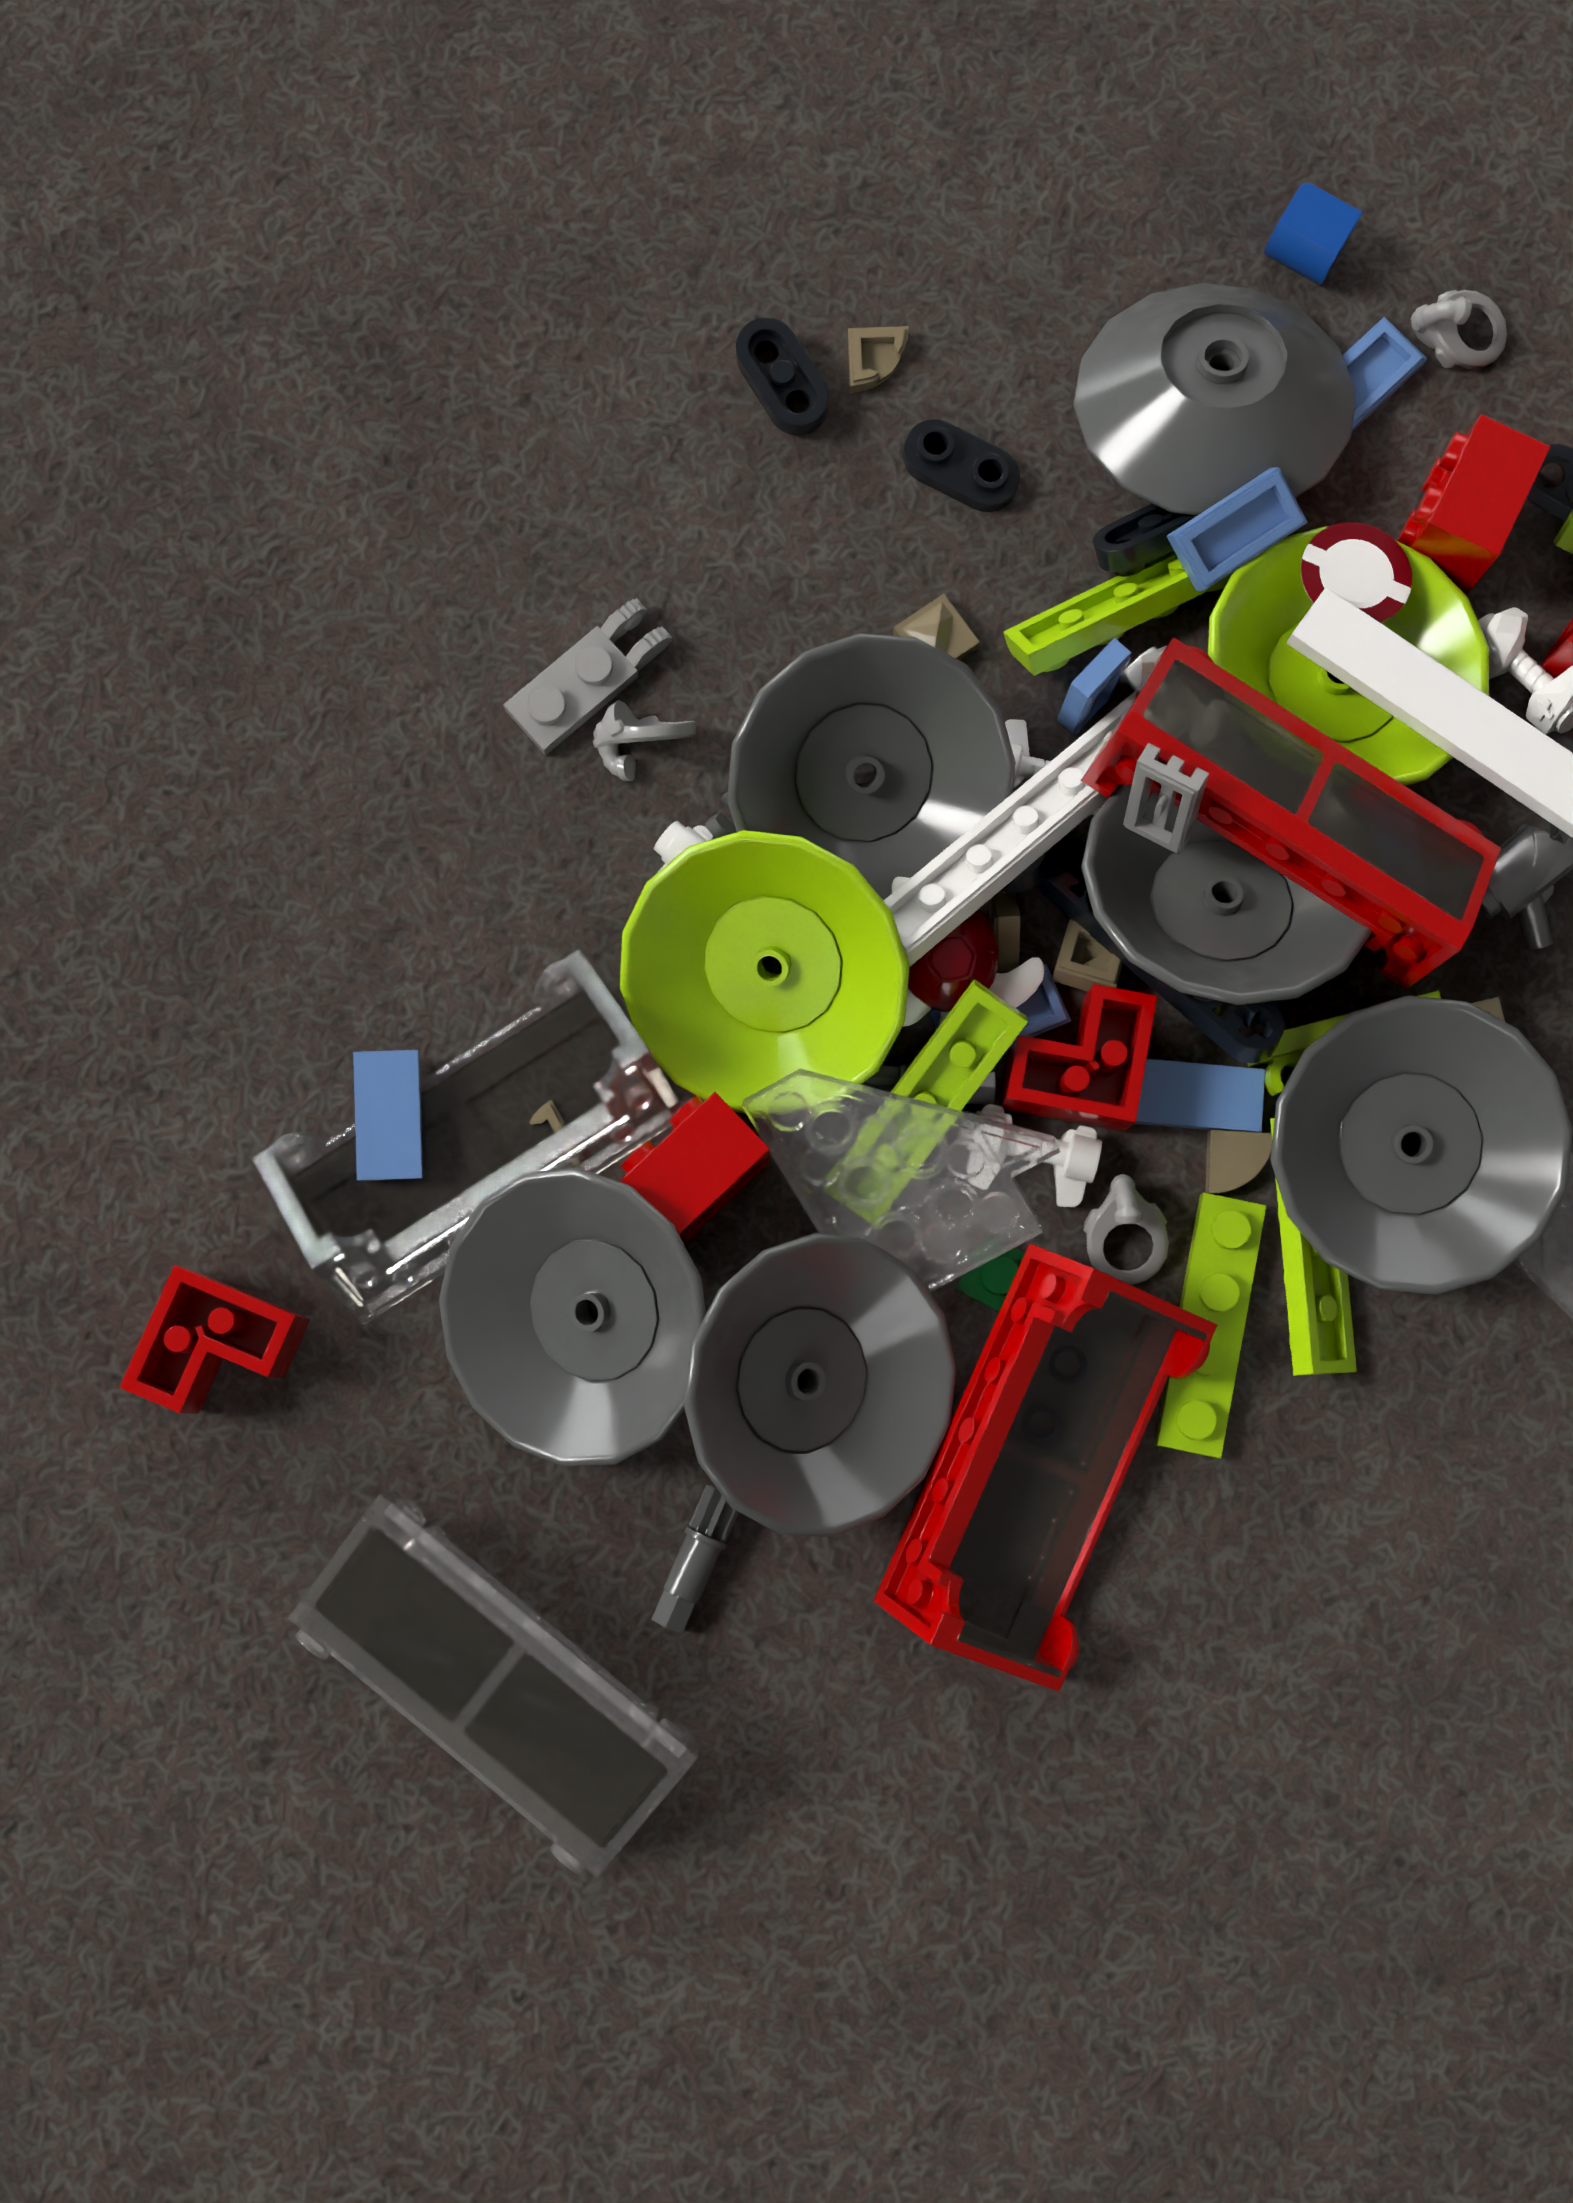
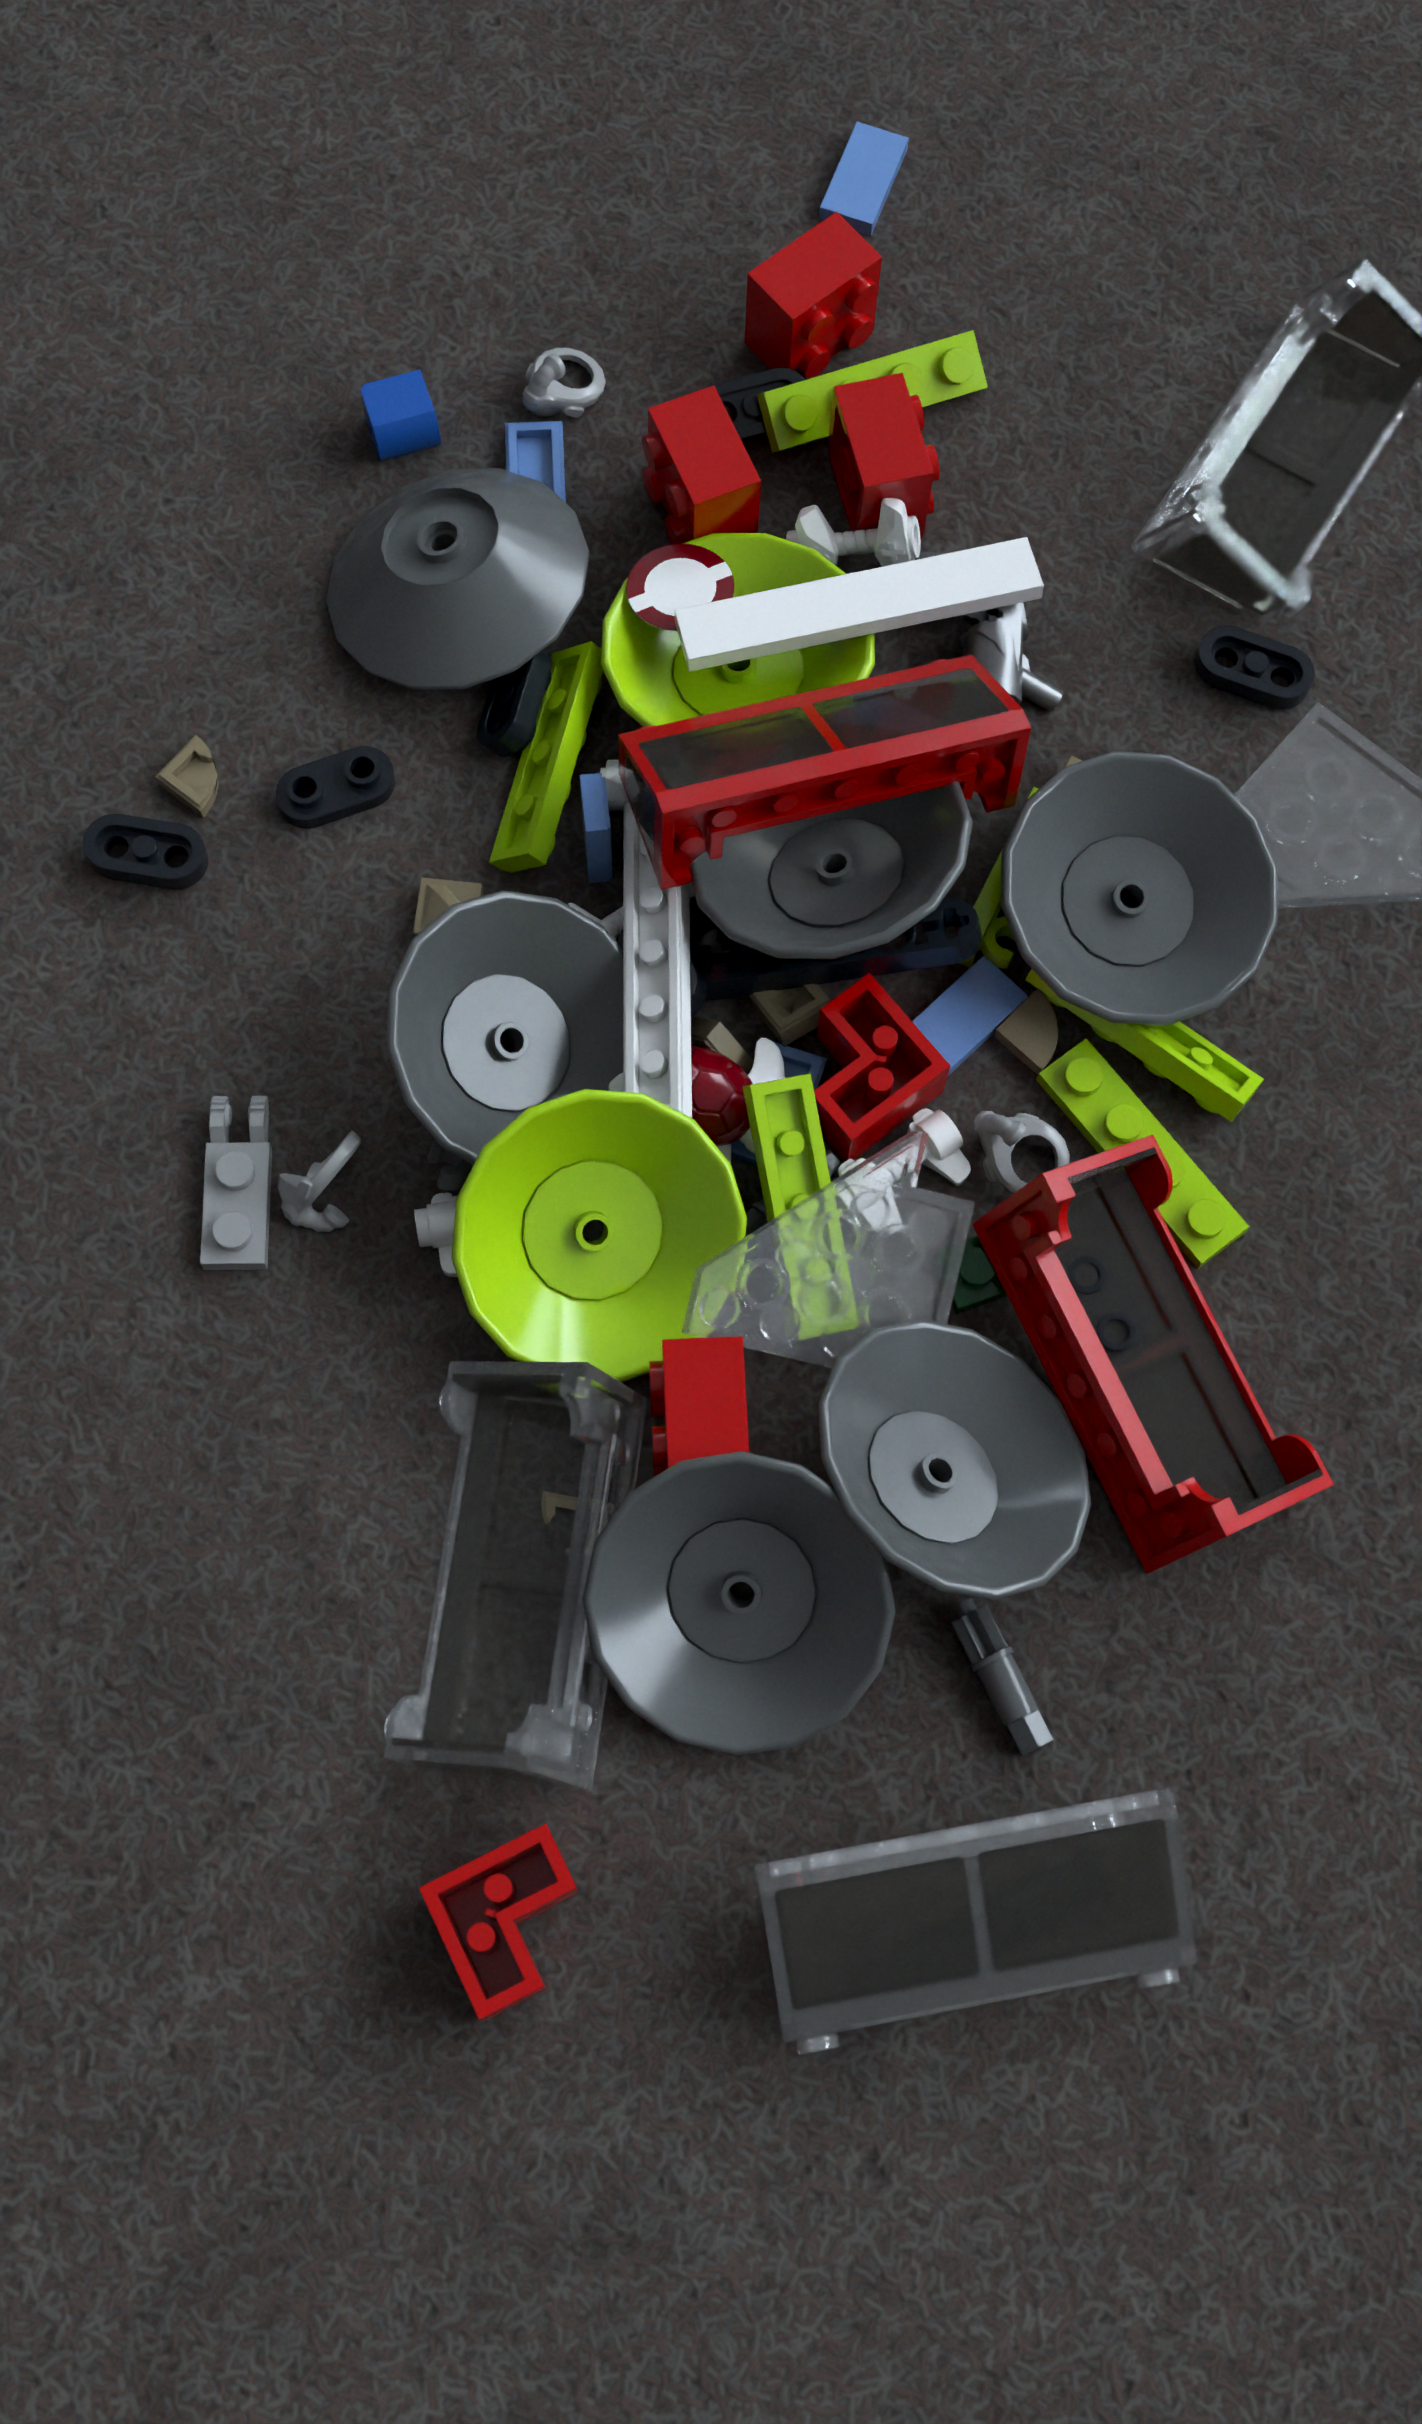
camera: 50 degrees left, 10 degrees down
medium blue tile [353,1050,424,1180] -> none
light grey tile [1123,743,1209,854] -> none
medium blue tile [1166,467,1308,591] -> none

